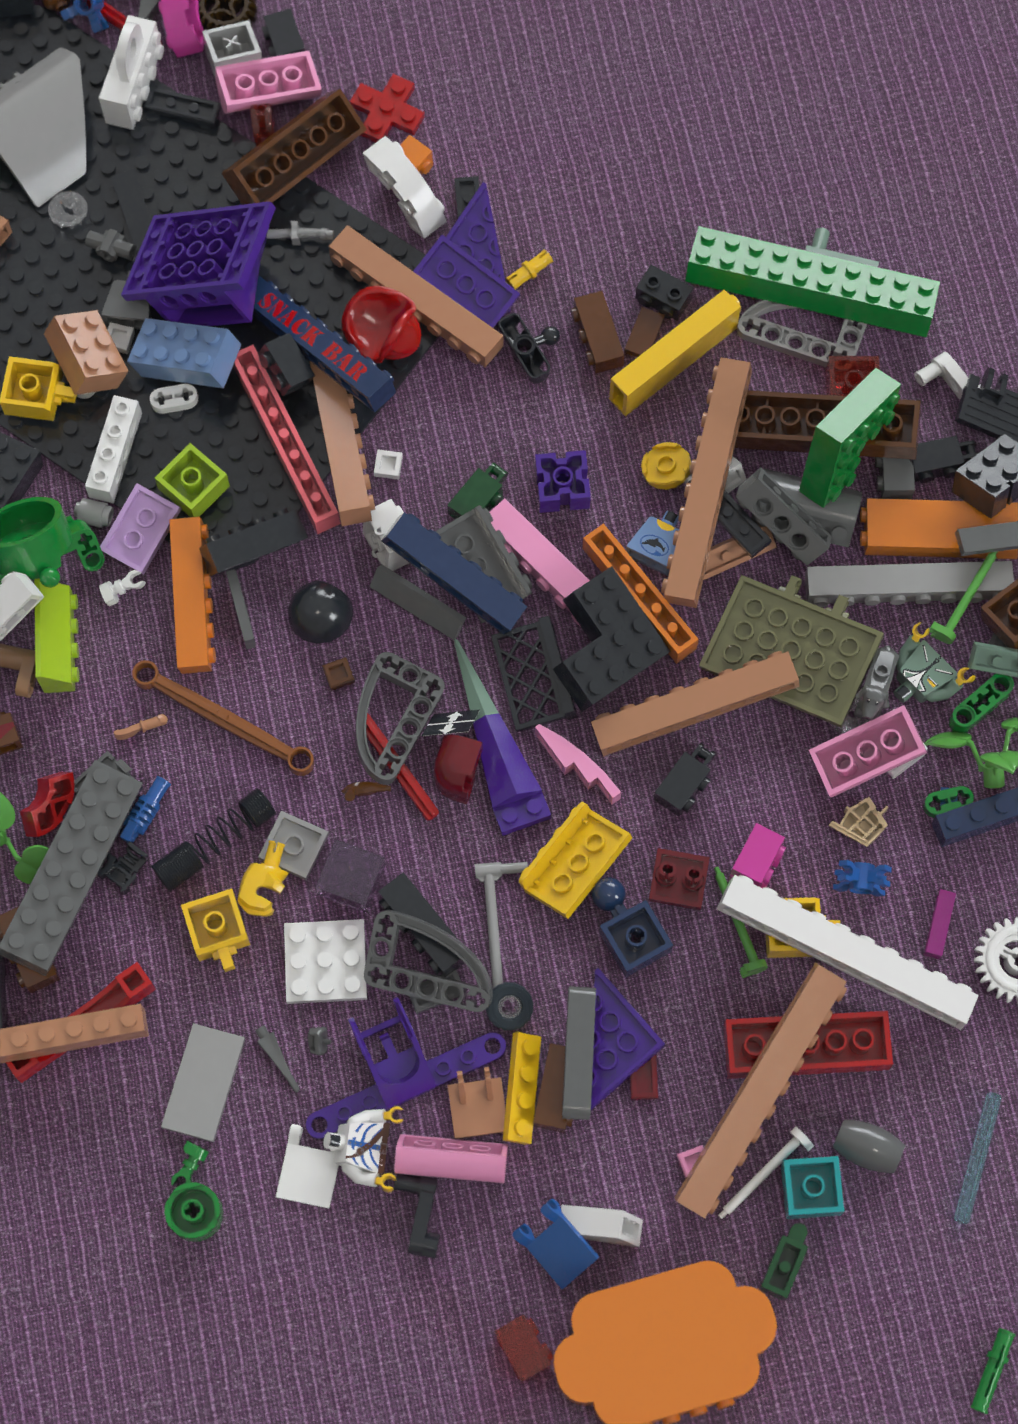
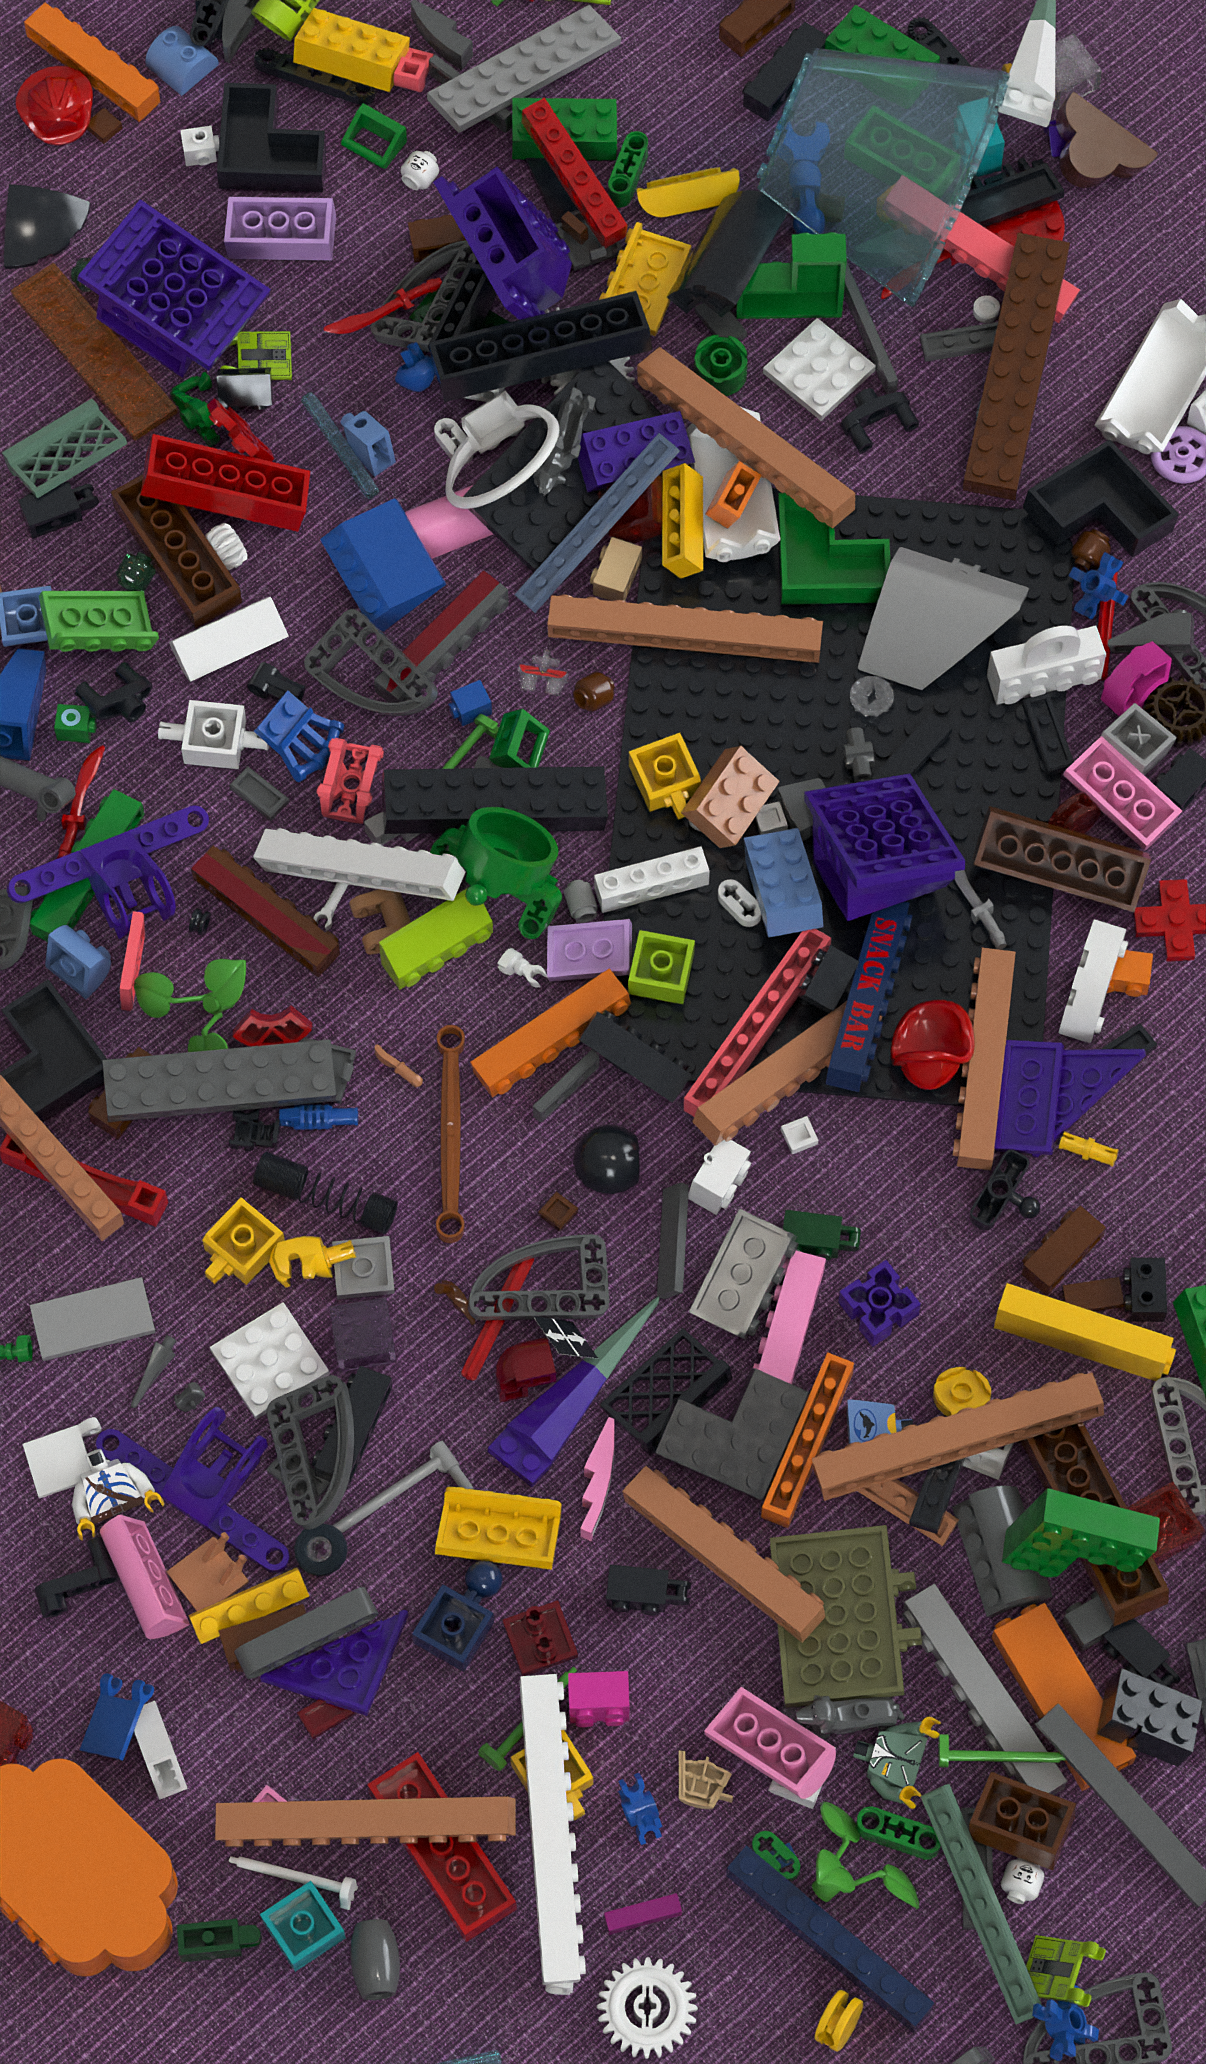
camera: 60 degrees right, 5 degrees down
dark blue brick [381,512,527,634] -> none
dark grey brick [736,468,832,566] -> none

